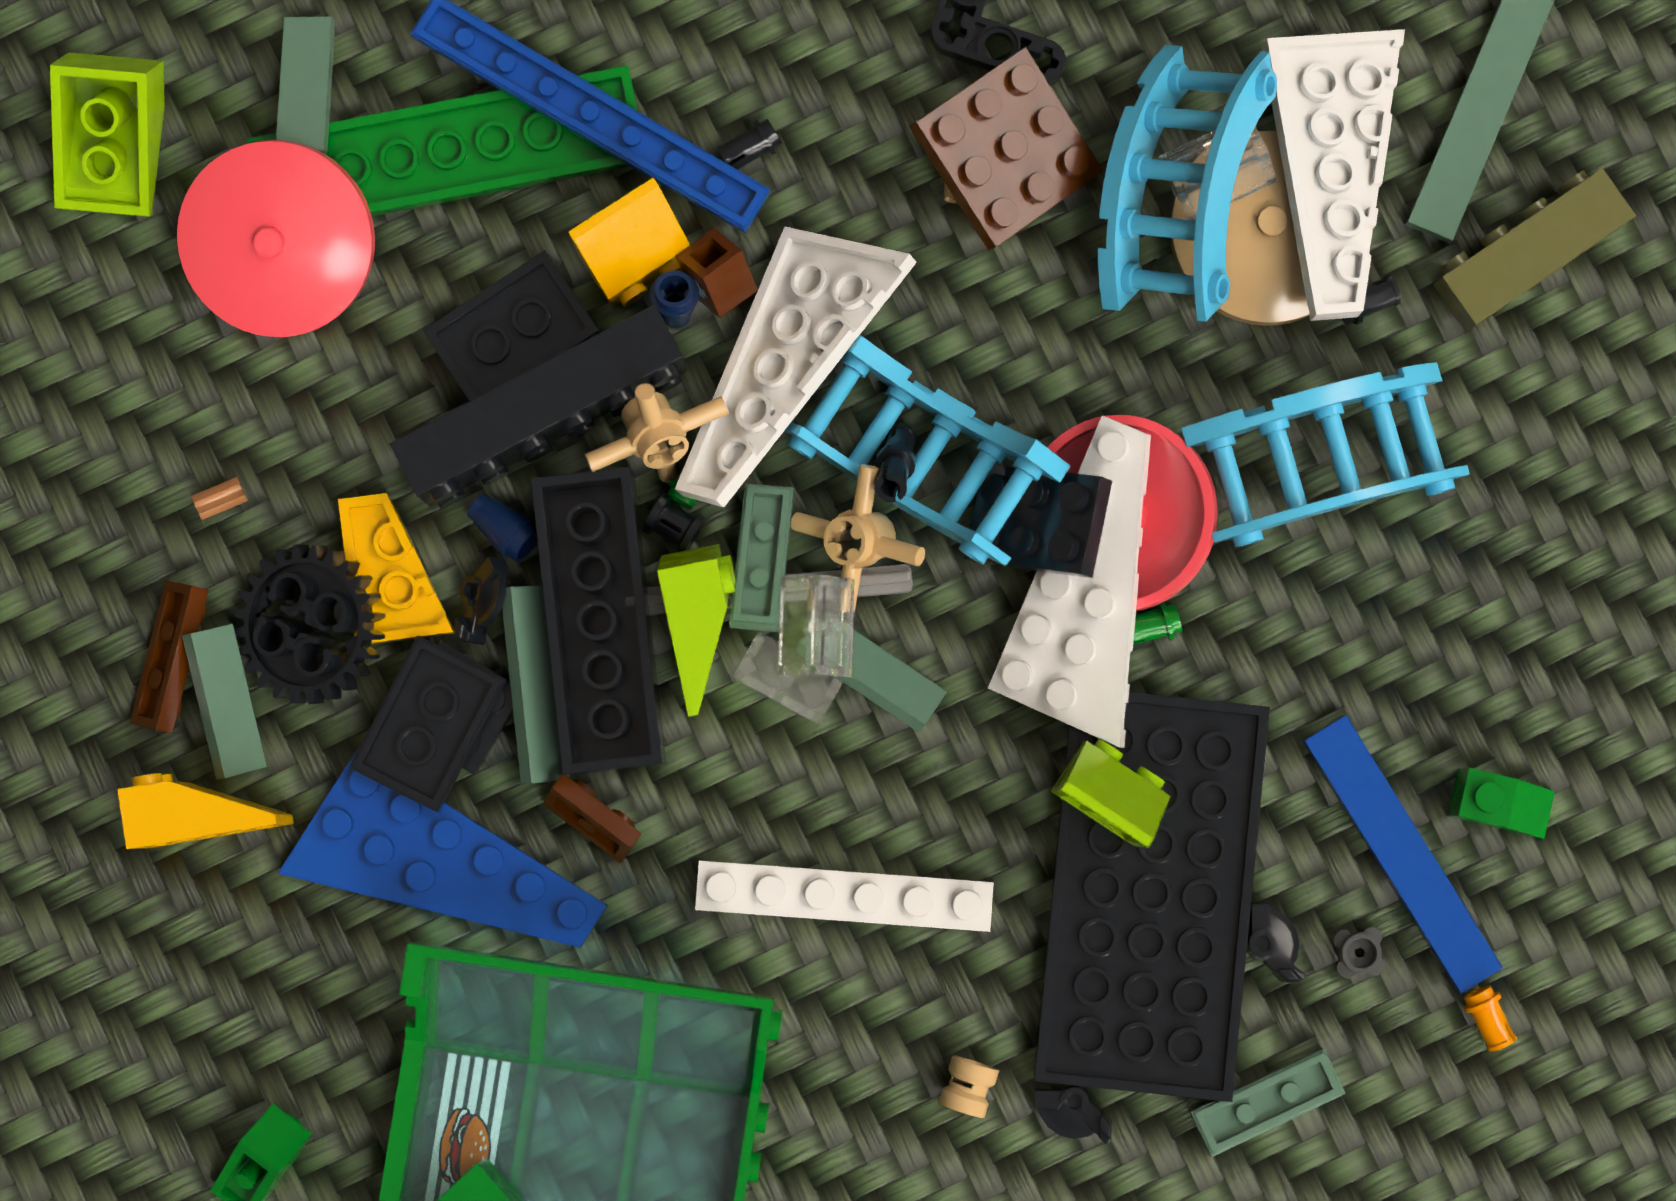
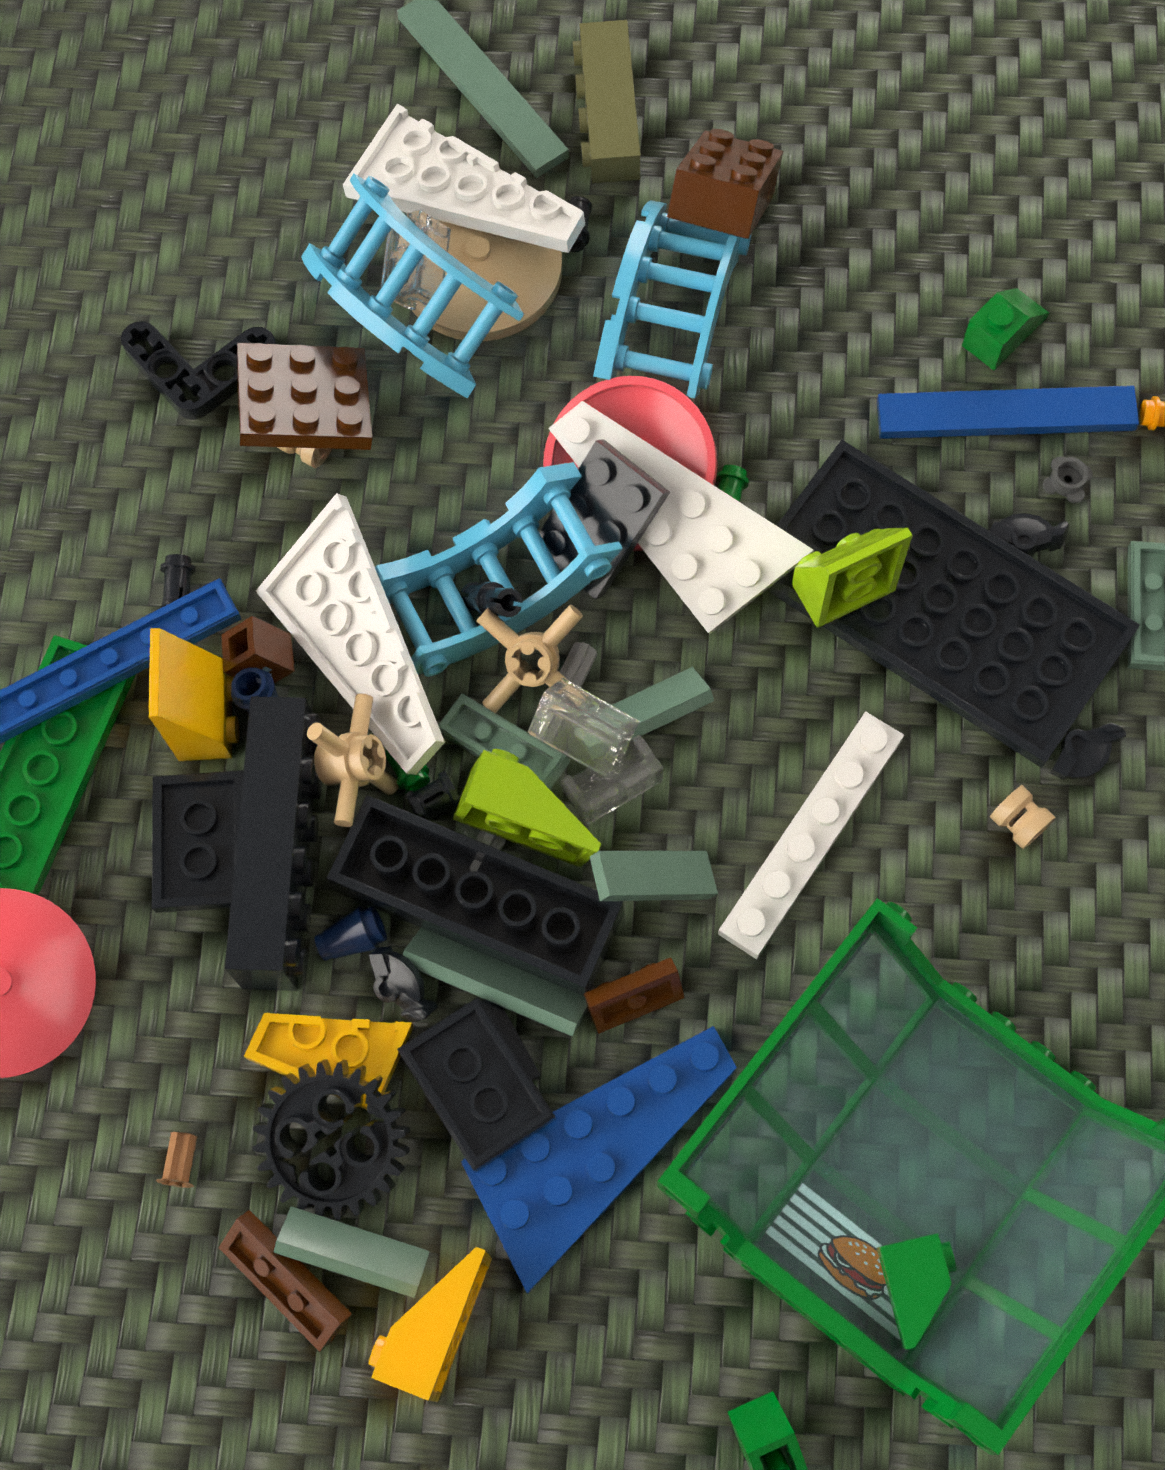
camera: 55 degrees left, 15 degrees down
none -> sand green tile [590,851,718,901]
none -> reddish brown brick [667,129,784,239]

